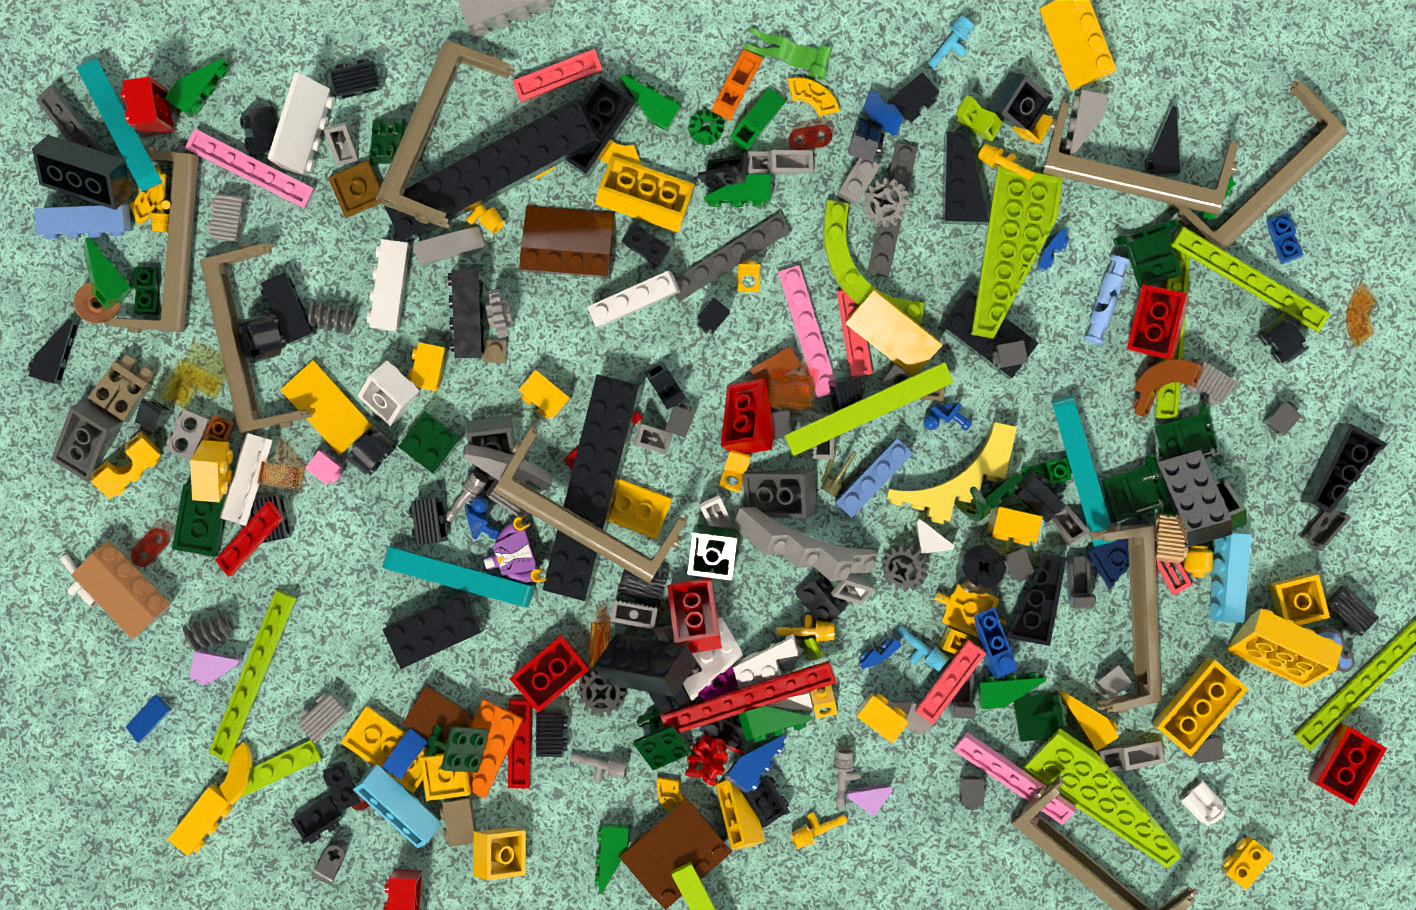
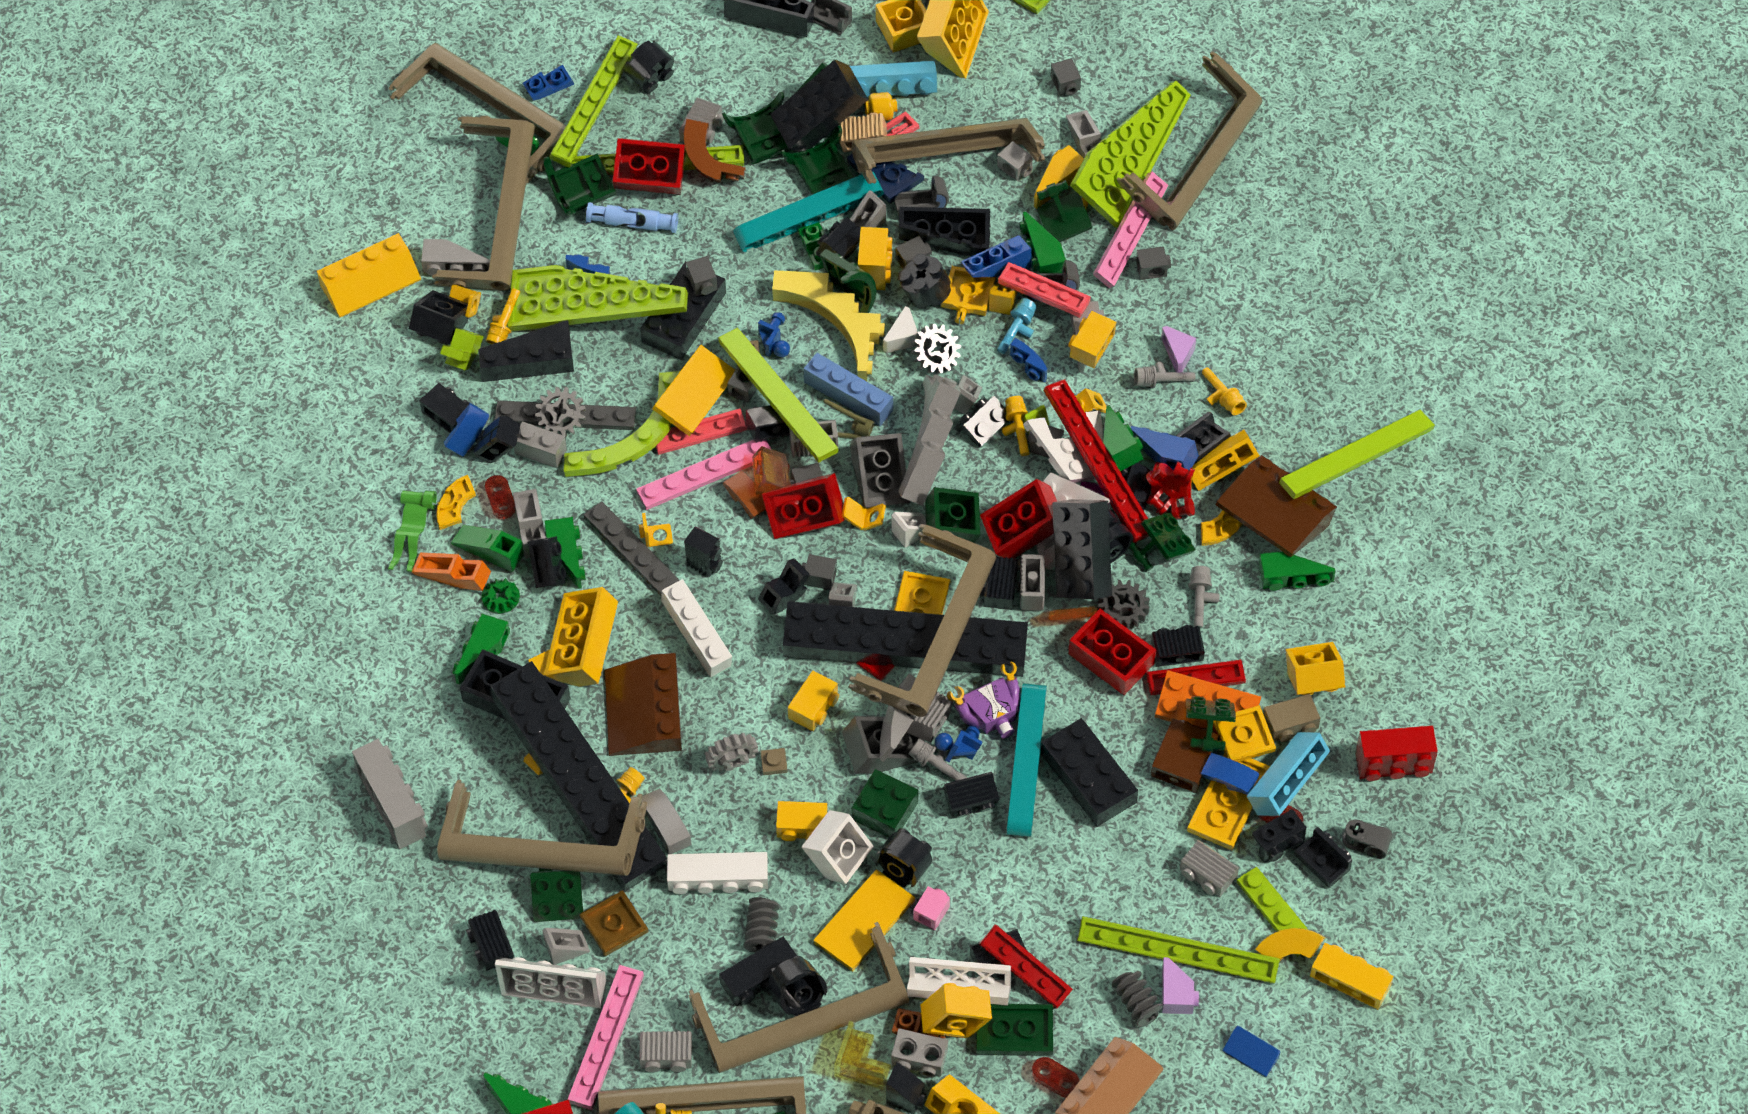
camera: 95 degrees left, 30 degrees down
black bracket [240,106,277,157] -> none
clear orange tile [257,461,305,491] -> none
black wedge [448,264,484,358] -> none
coral plate [512,49,603,103] -> none
black brick [621,223,671,268] -> none
medium azure piece [928,15,975,69] -> none
black slope [1145,107,1180,177] -> none
yellow slope [1151,657,1248,756] -> none
white piece [1179,779,1226,826] -> none
yellow brick [1221,836,1274,891] -> none
dark grey brick [1262,401,1302,436] -> none
clear orange tile [1346,285,1377,348] -> none

